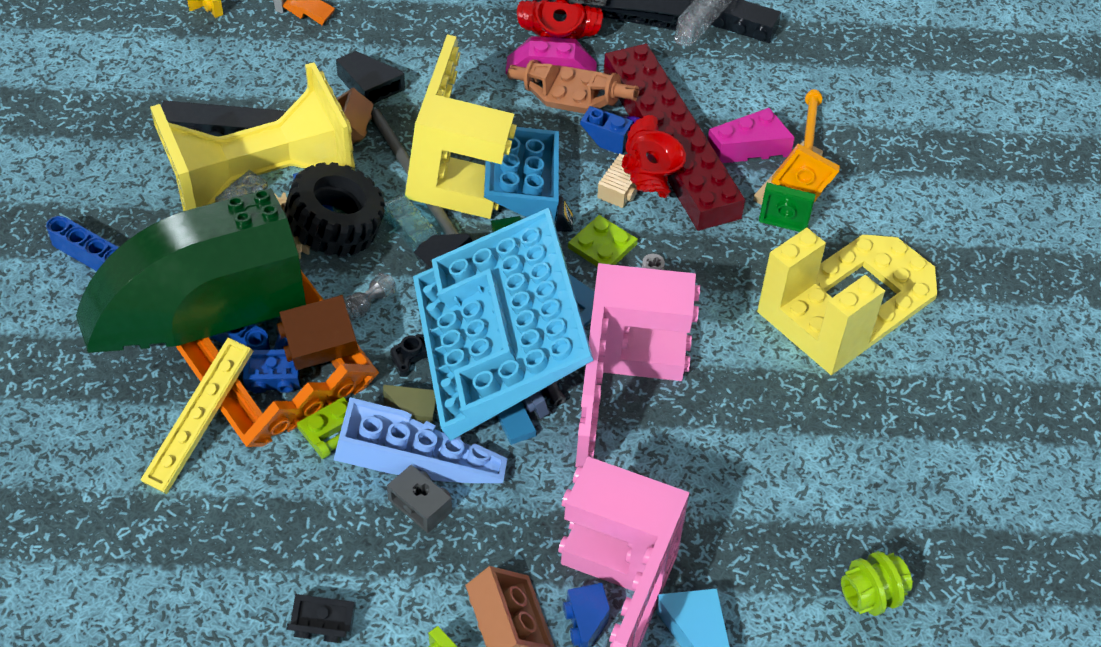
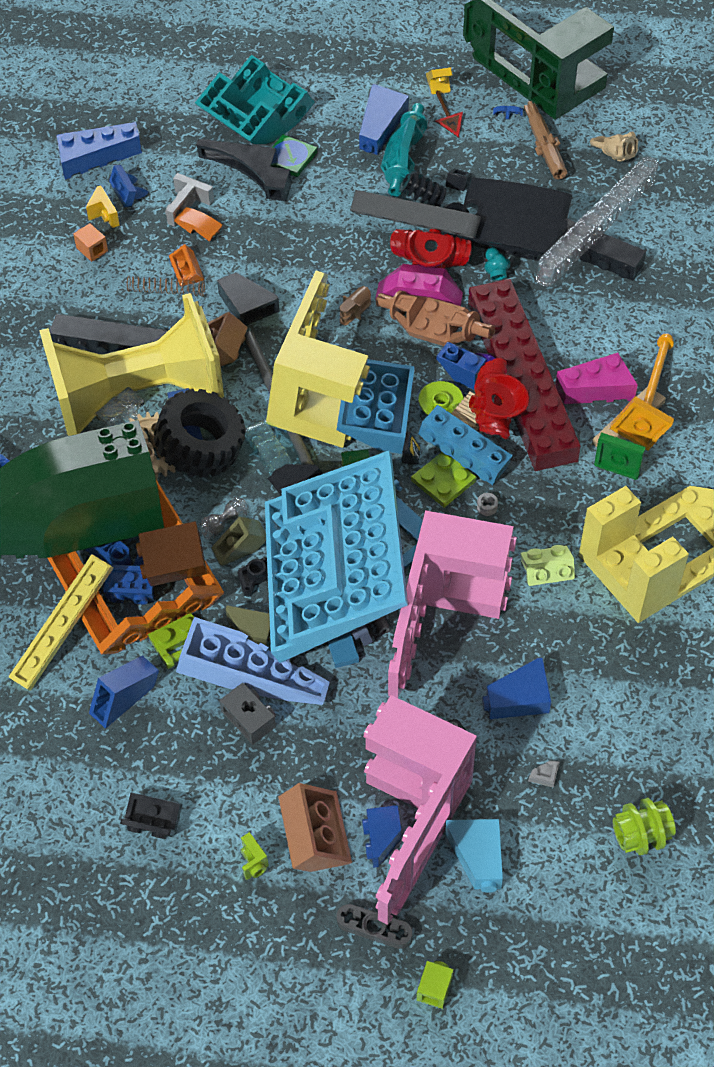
camera: 10 degrees right, 5 degrees up
none -> orange brick [73,223,108,262]
none -> blue slope [89,655,159,729]
none -> medium nougat piece [127,276,205,297]
none -> orange slope [169,244,205,286]
none -> olive slope [211,517,266,566]
none -> medium nougat arm [339,286,371,325]
none -> dark azure brick [418,405,513,485]
none -> lime dish [419,381,463,415]
none -> blue slope [482,658,551,719]
none -> teal animal [484,247,510,281]
none -> yellowish green bracket [520,545,575,586]
none -> light grey tile [528,761,559,788]

